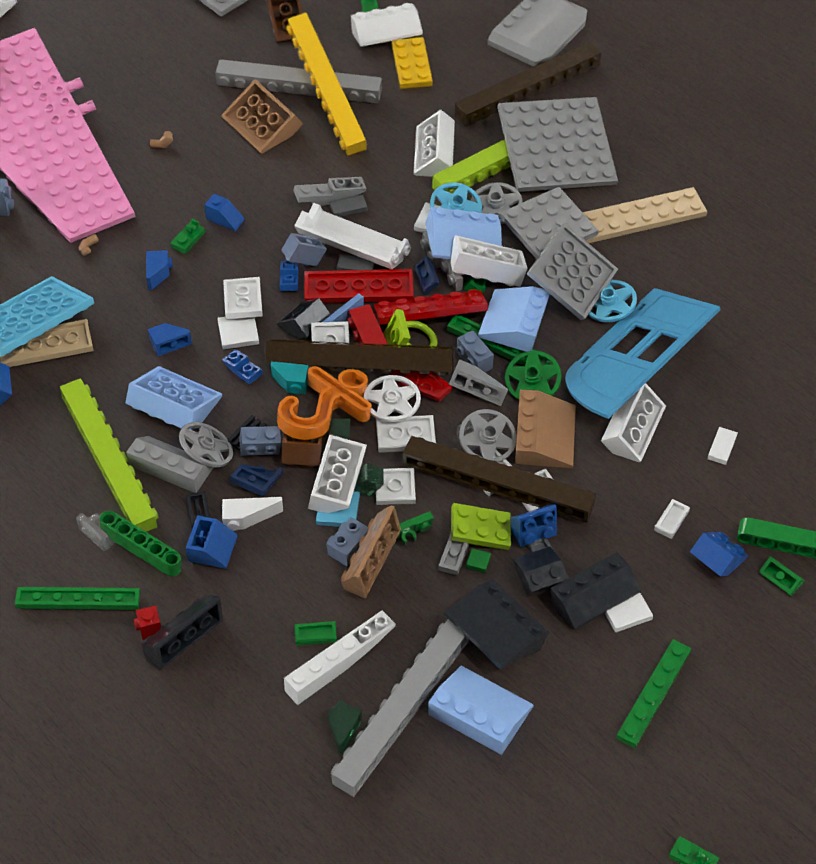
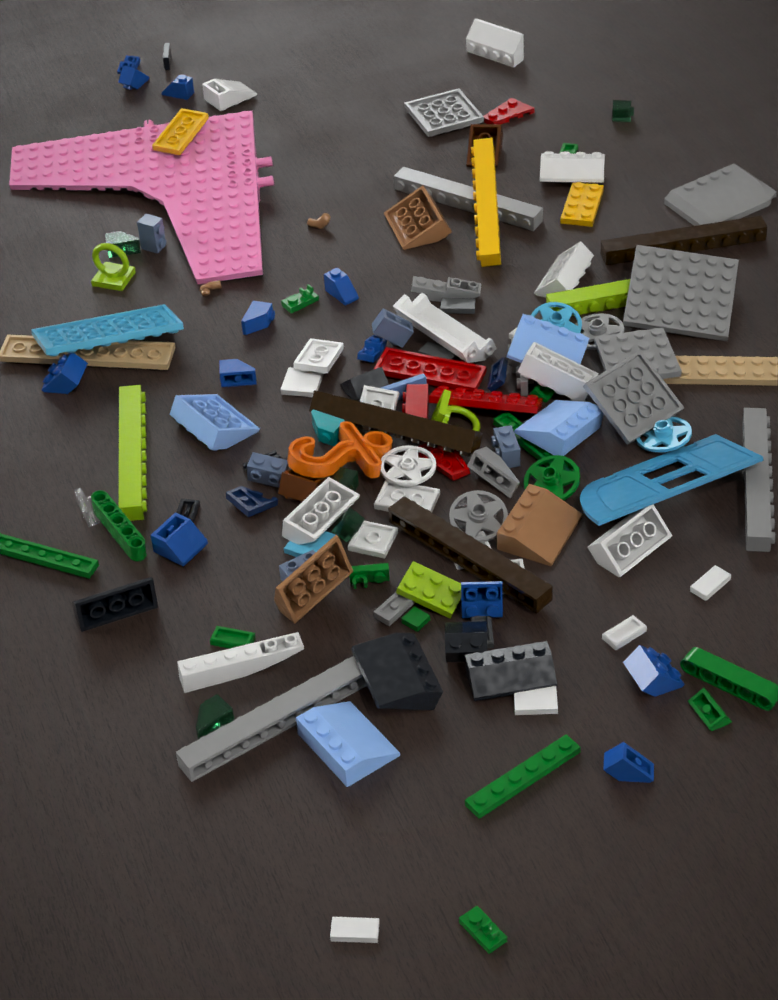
camera: 25 degrees right, 10 degrees down
light grey slope [126,436,214,493] -> none
red brick [133,605,161,640] -> none
light grey wheel [179,422,233,467] -> none
blue slope [222,350,263,385] -> none
white slope [222,497,283,531] -> none
none -> blue slope [603,742,654,783]
none -> light grey brick [742,408,775,552]

